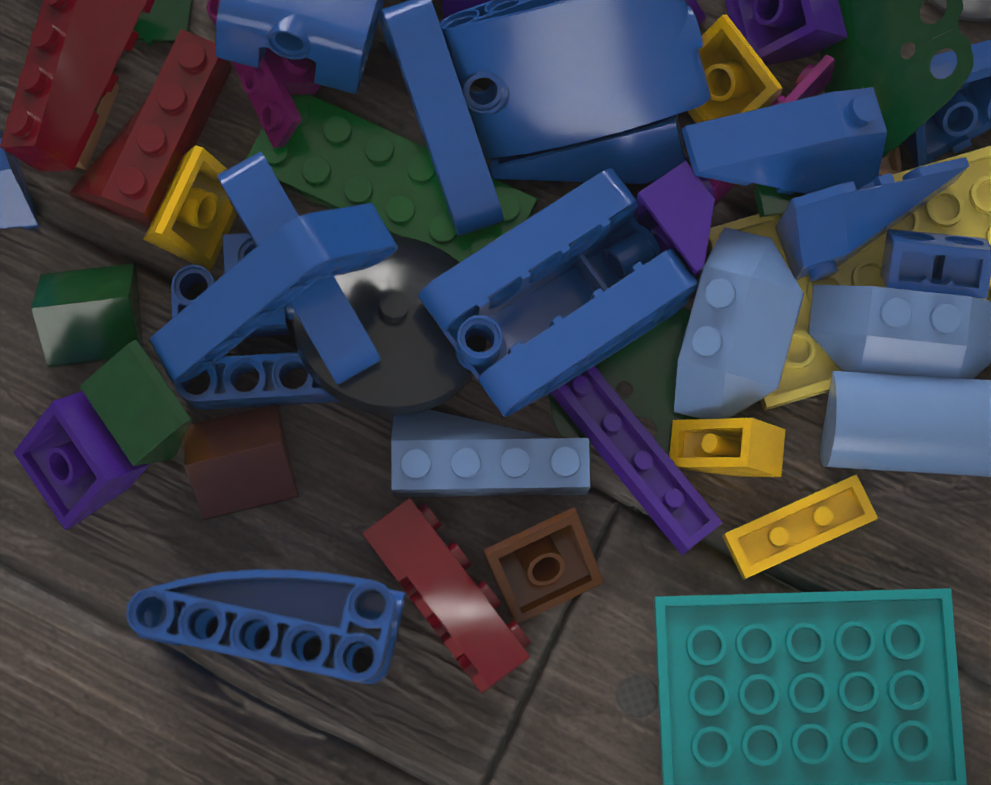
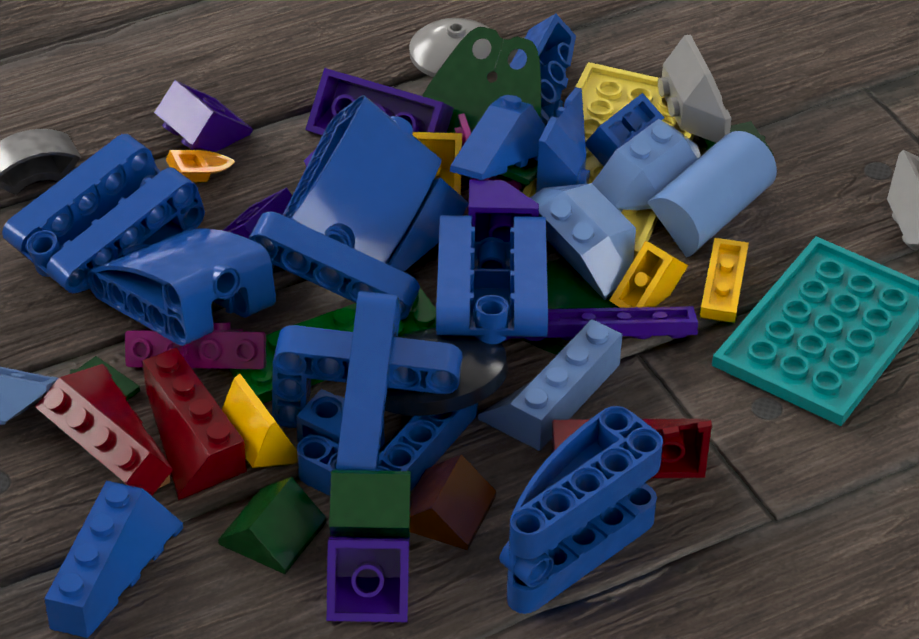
camera: 55 degrees left, 35 degrees down
reddish brown slope [483,507,604,624] -> none

